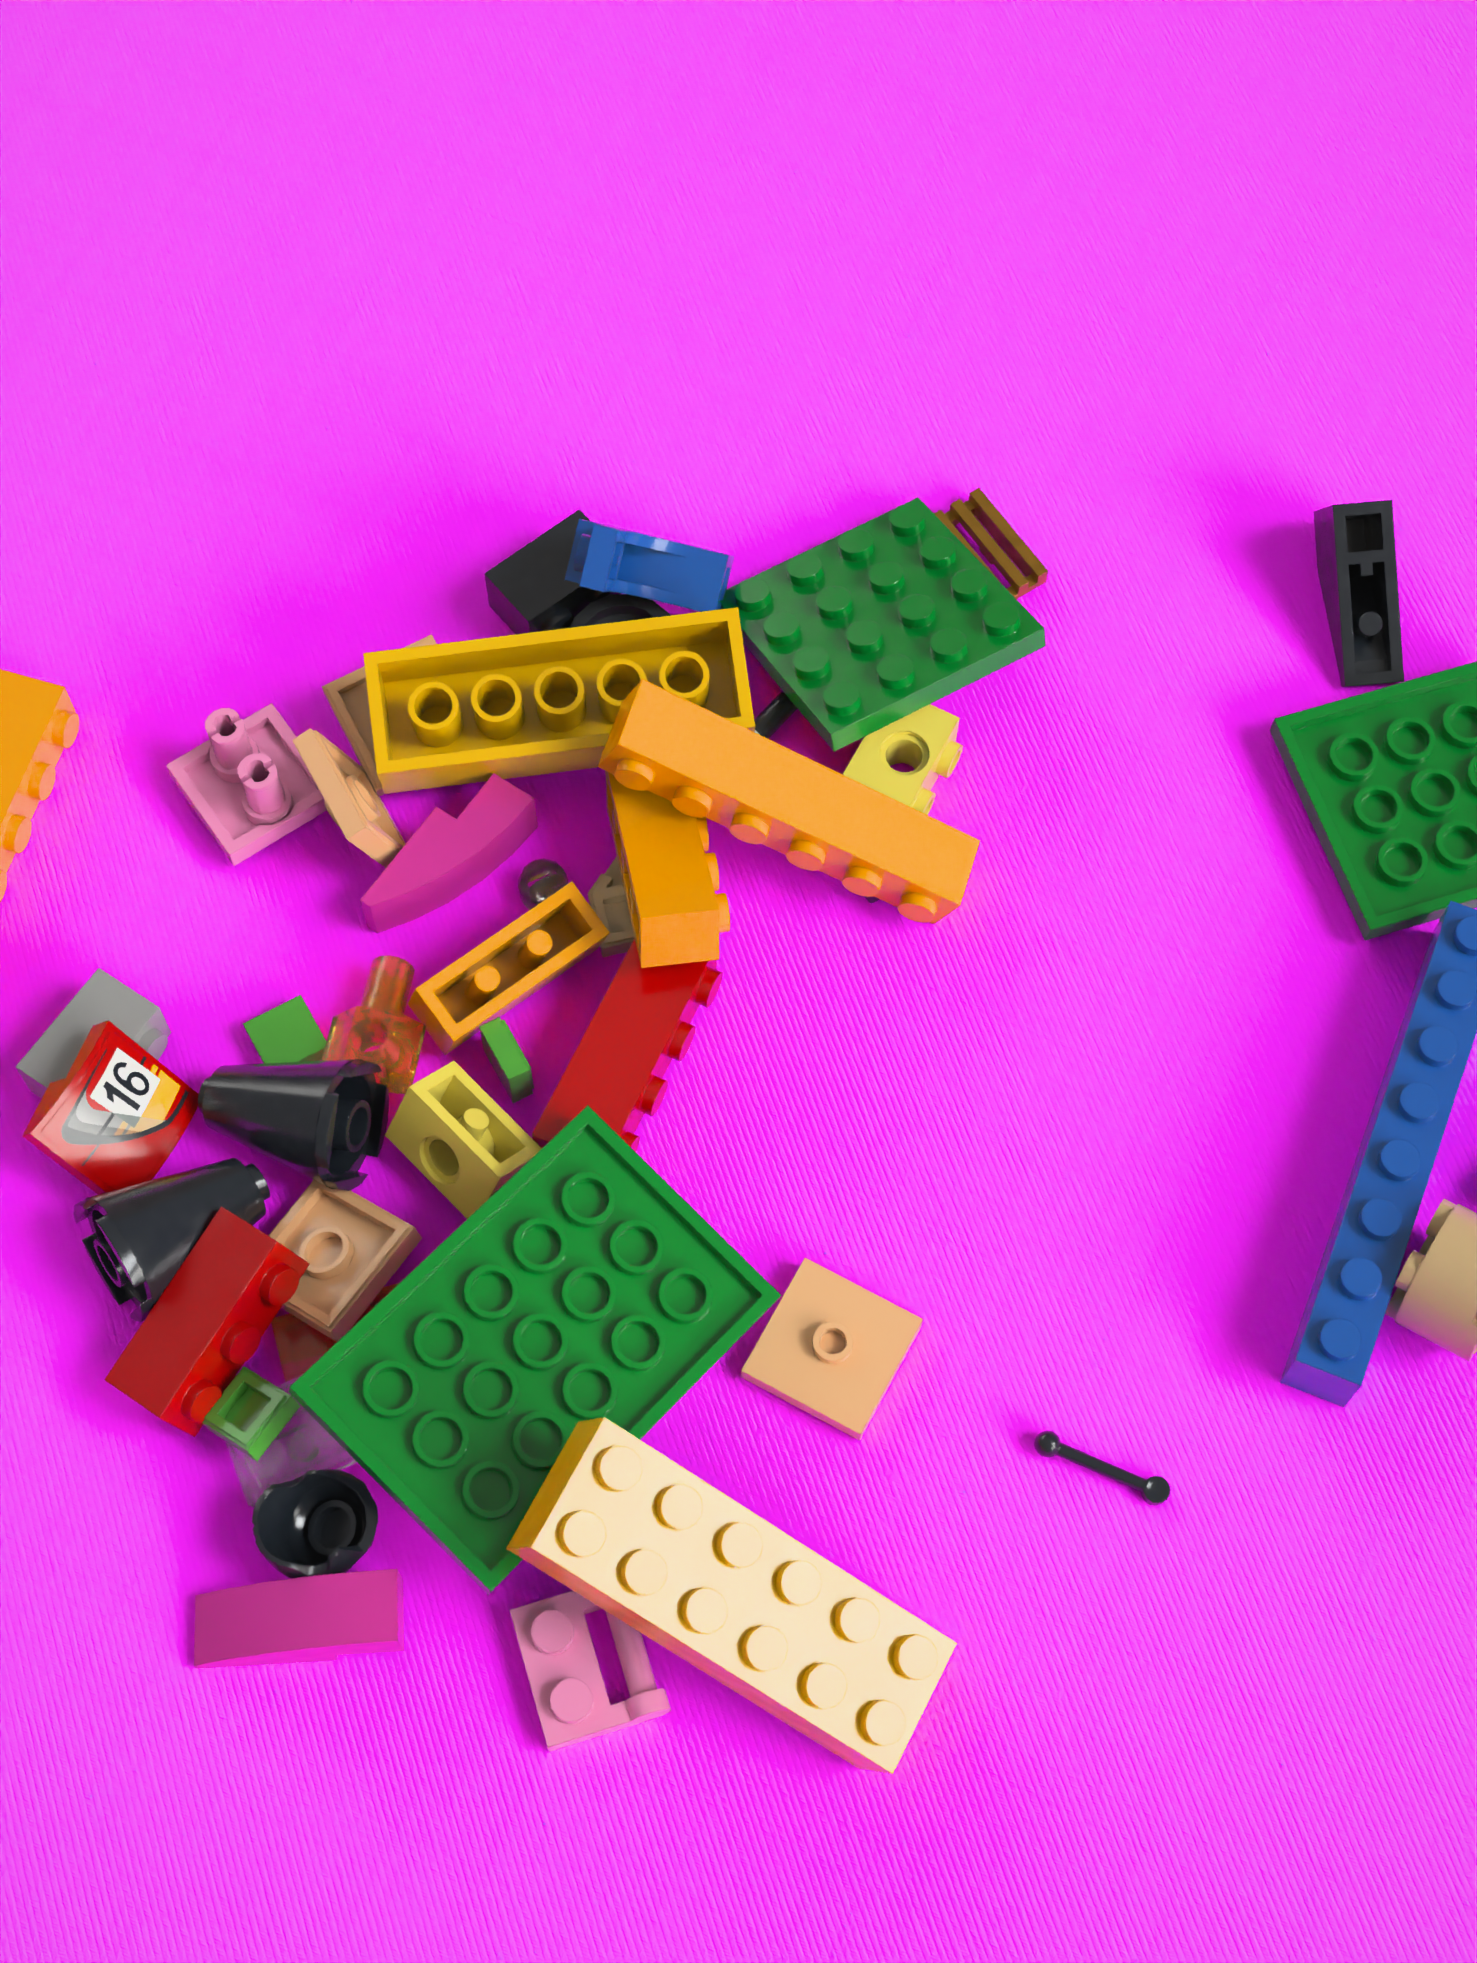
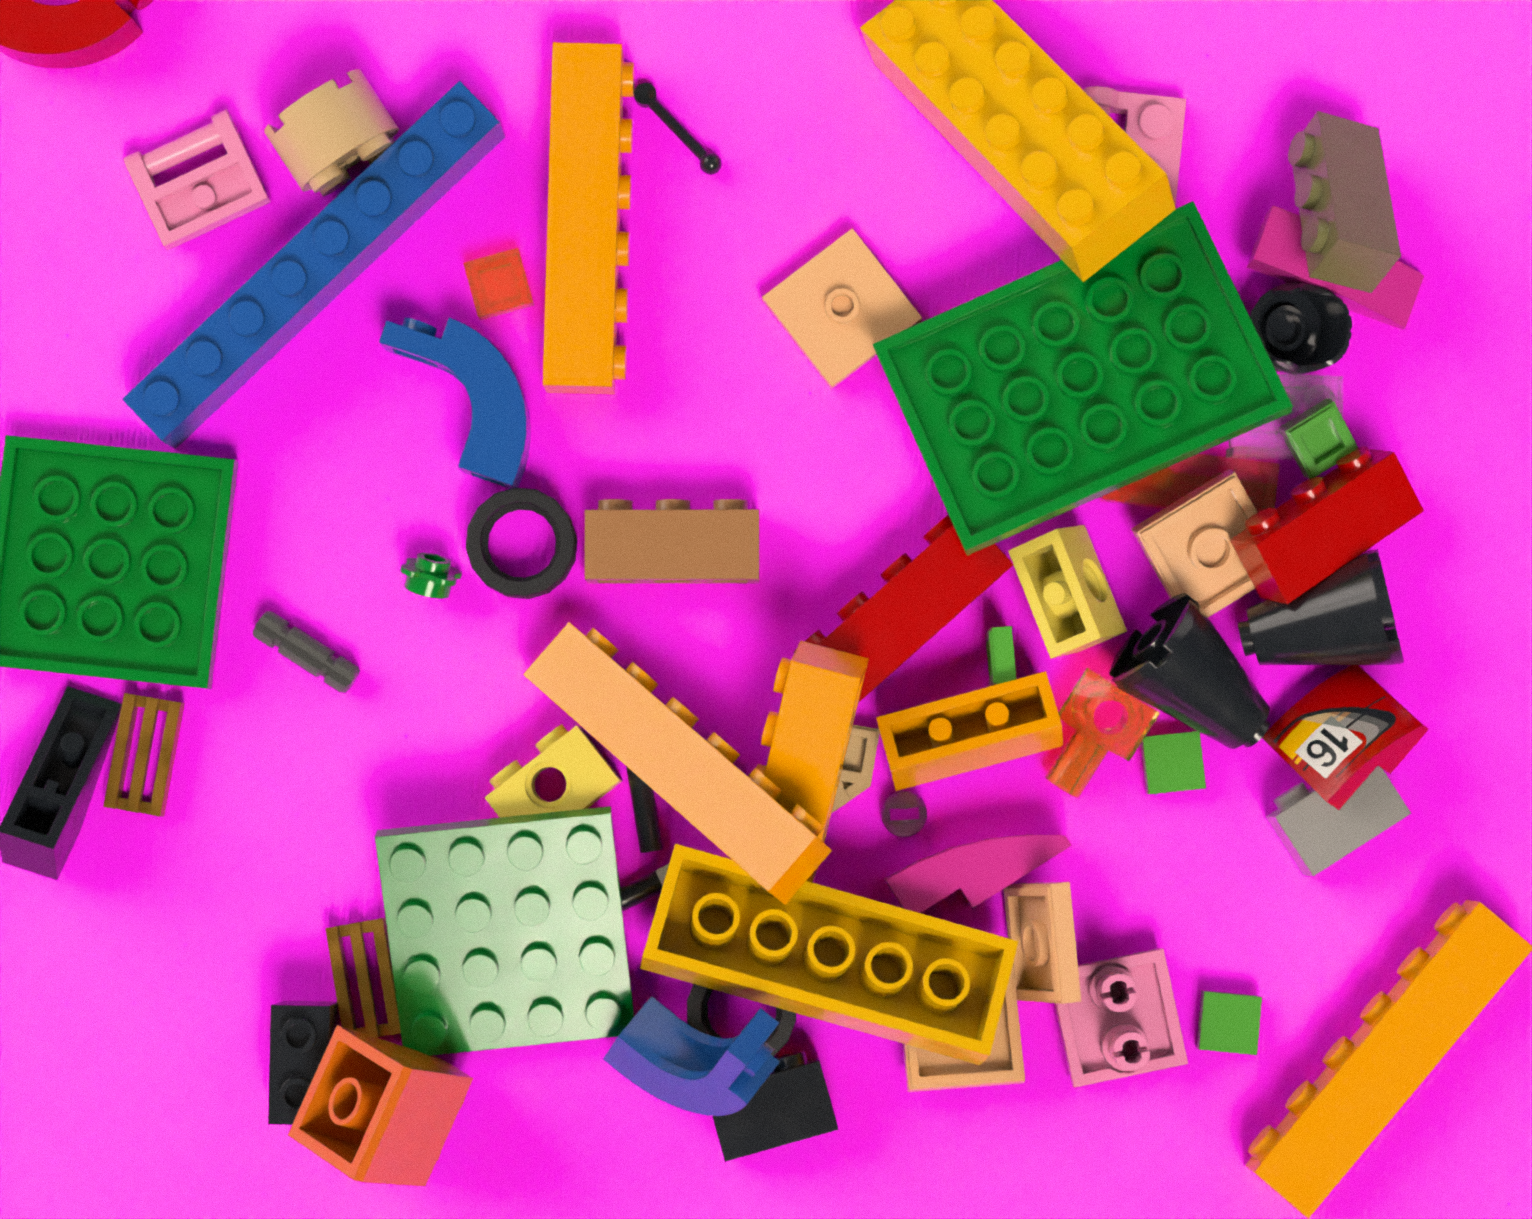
camera: 155 degrees left, 20 degrees up
none -> pearl gold tile [103,693,185,817]
none -> dark grey axle [252,611,360,693]
none -> black brick [268,1001,340,1125]
none -> slope [288,1025,473,1186]
none -> blue arch [379,317,531,489]
none -> green plate [400,552,462,599]
none -> tile [463,248,535,320]
none -> black tyre [466,487,578,599]
none -> light orange brick [543,42,635,395]
none -> medium nougat brick [584,499,759,584]
none -> bright green tile [1196,990,1262,1055]
none -> brick [1288,111,1401,293]

